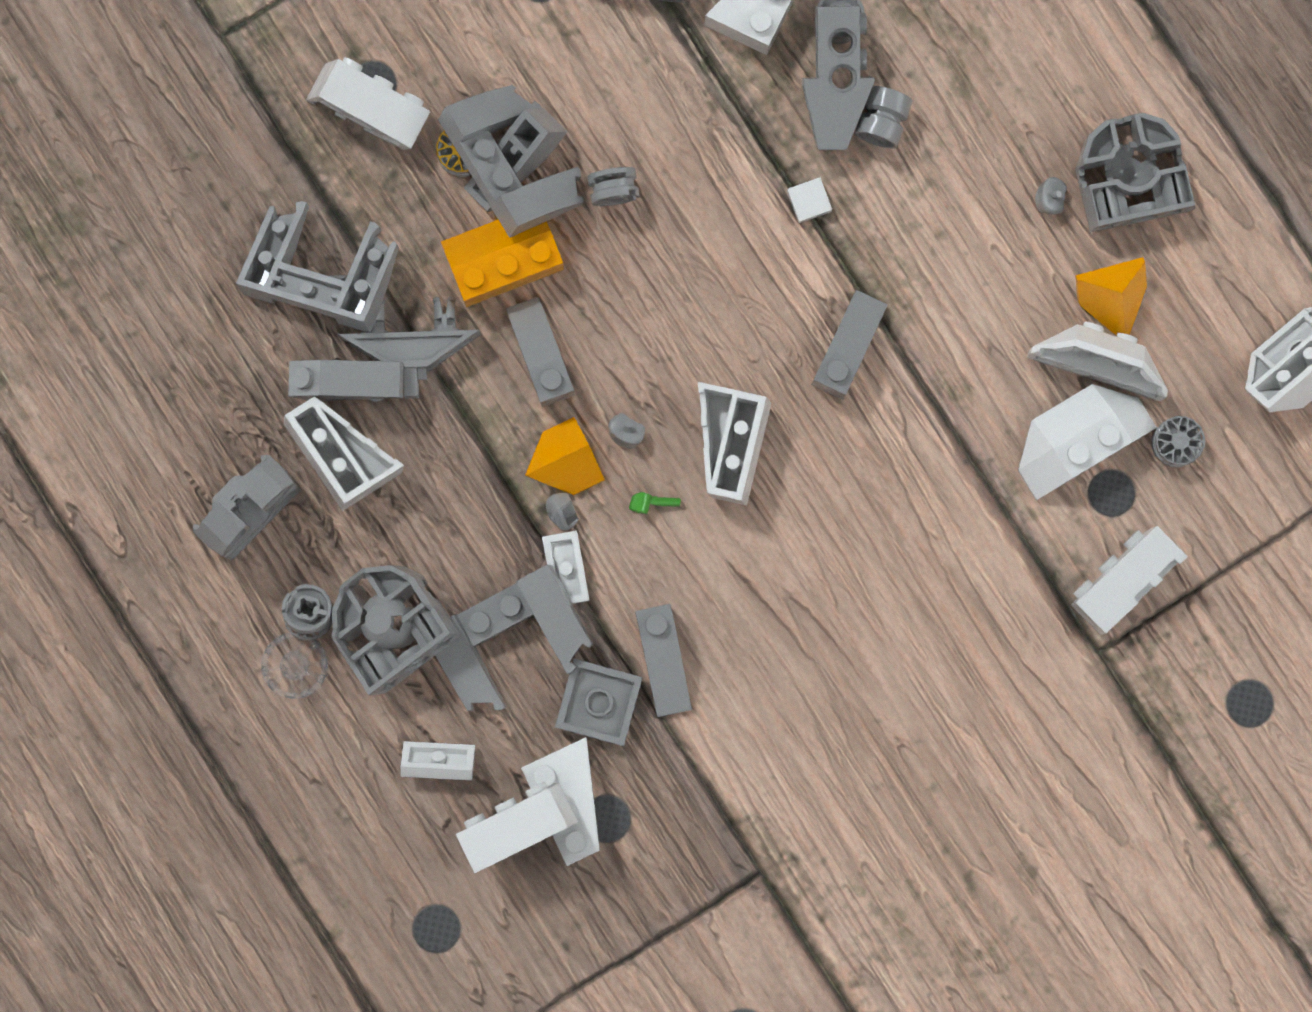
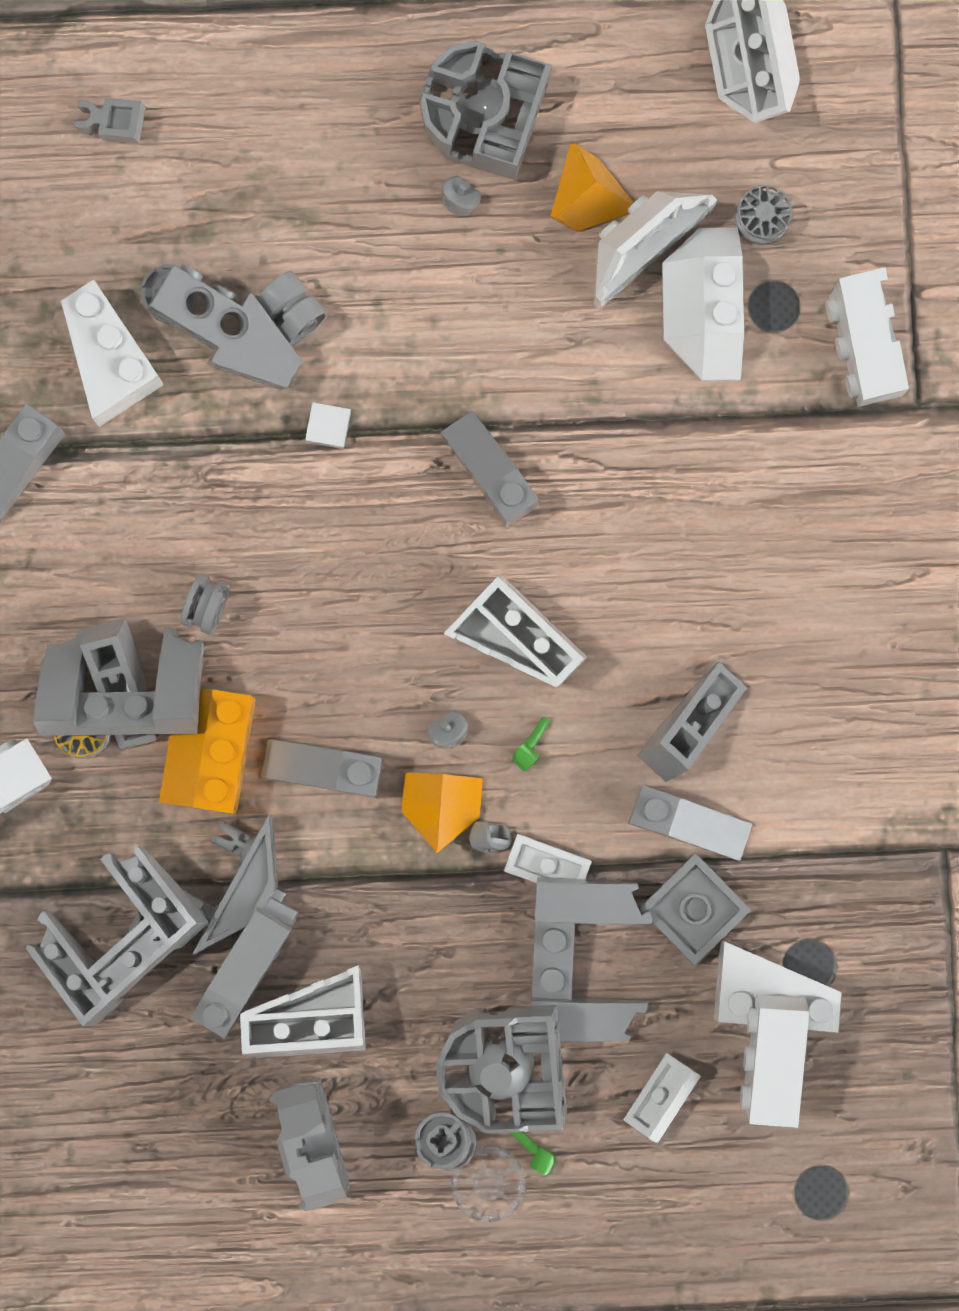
camera: 55 degrees left, 0 degrees up
none -> bright green hand [510,1132,556,1175]
none -> light grey slope [637,662,747,782]

